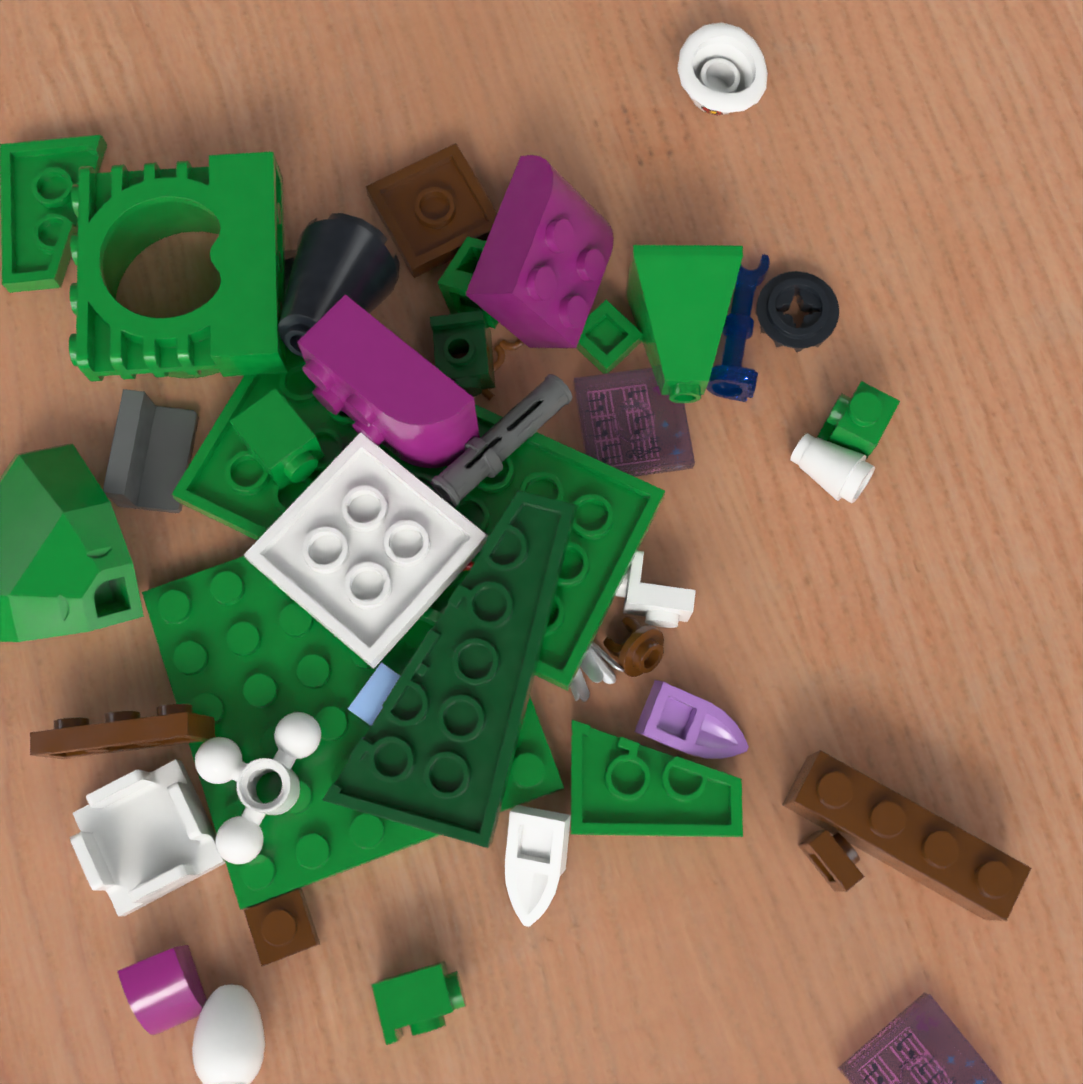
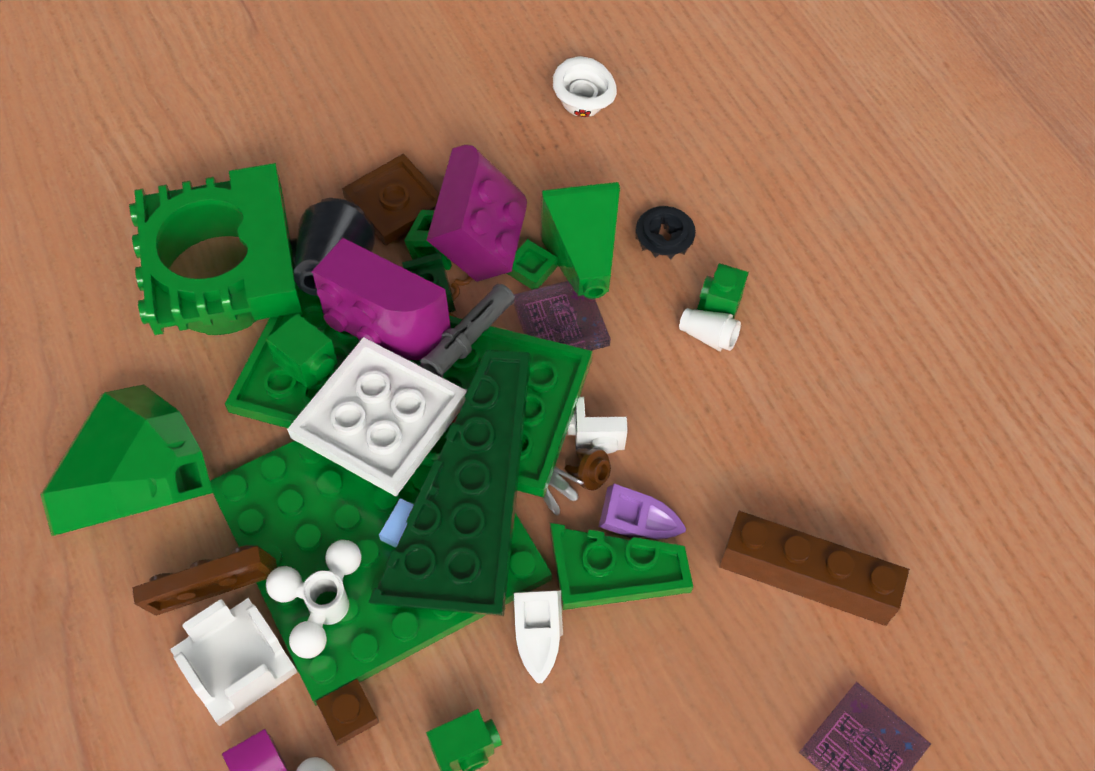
camera: 10 degrees left, 15 degrees down
green wing [0,135,107,293] -> none
dark grey panel [103,389,199,513] -> none
clear blue piece [706,254,770,402] -> none
reddish brown plate [798,829,864,892] -> none

